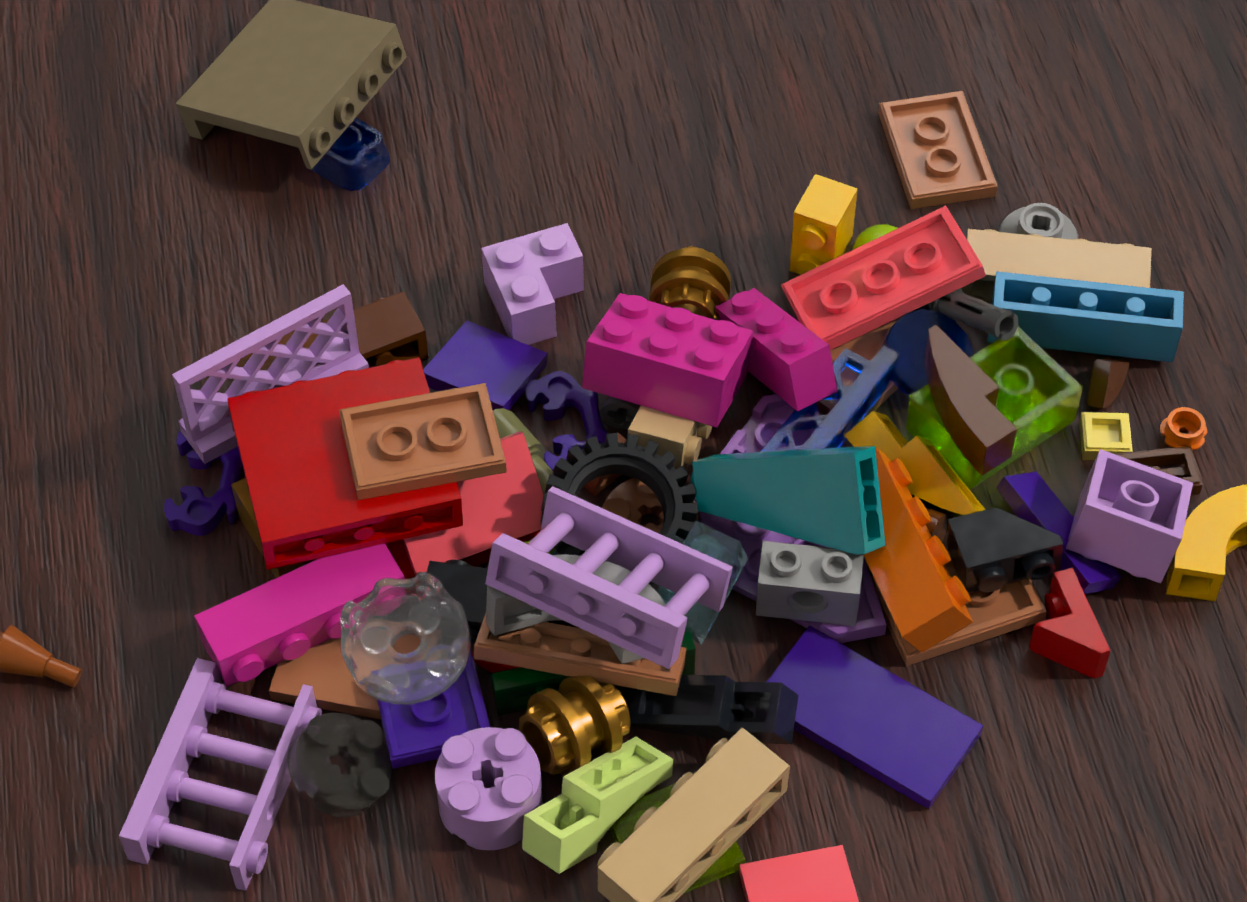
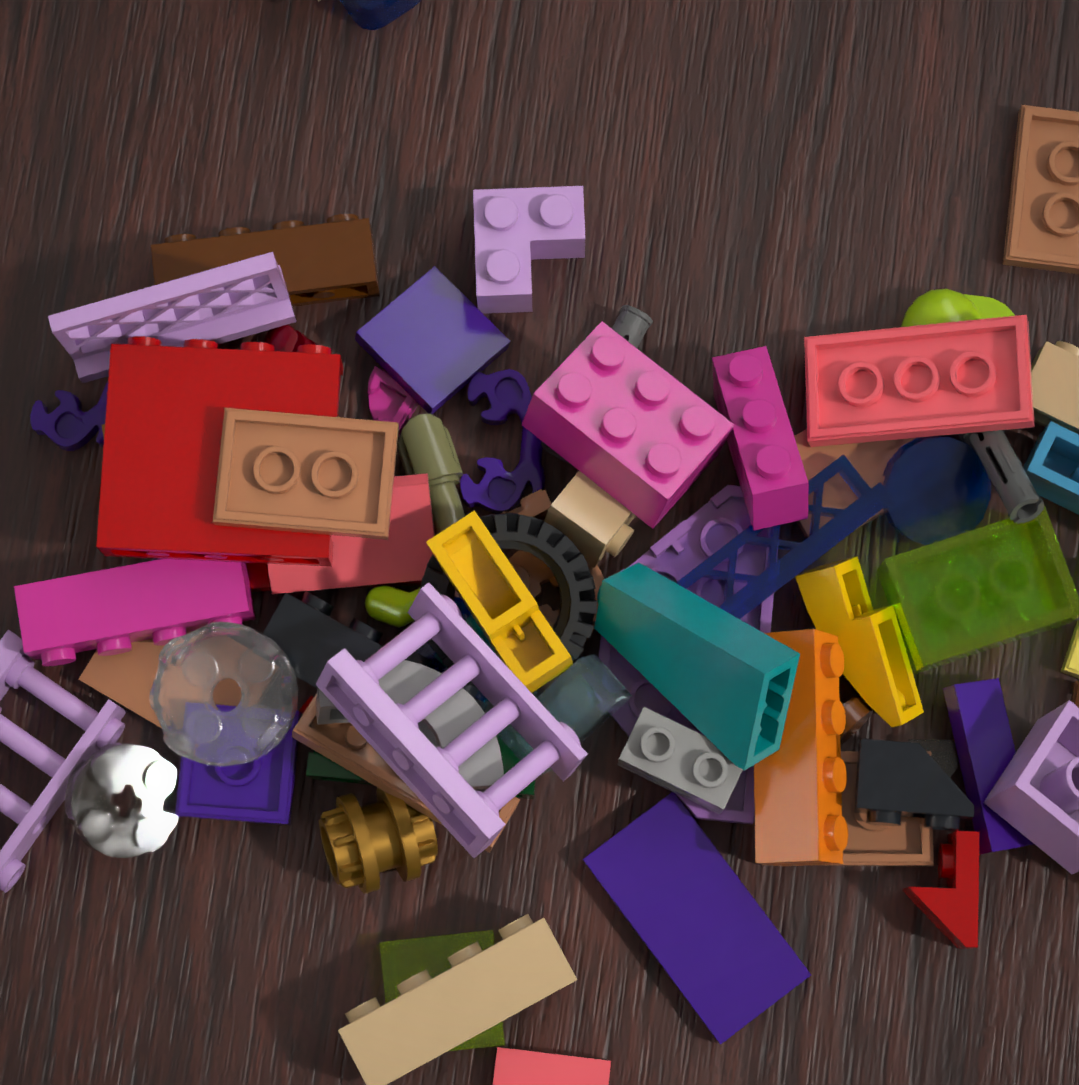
camera: 20 degrees right, 25 degrees up
lavender brick [435,727,543,850] -> none
yellowish green slope [522,737,673,874] -> none
black slope [629,675,799,744] -> none
pearl gold piece [648,246,731,320] -> none
yellow brick [789,174,858,275] -> none
reddish brown slope [924,325,1017,476] -> none
none -> yellow slope [426,510,574,693]

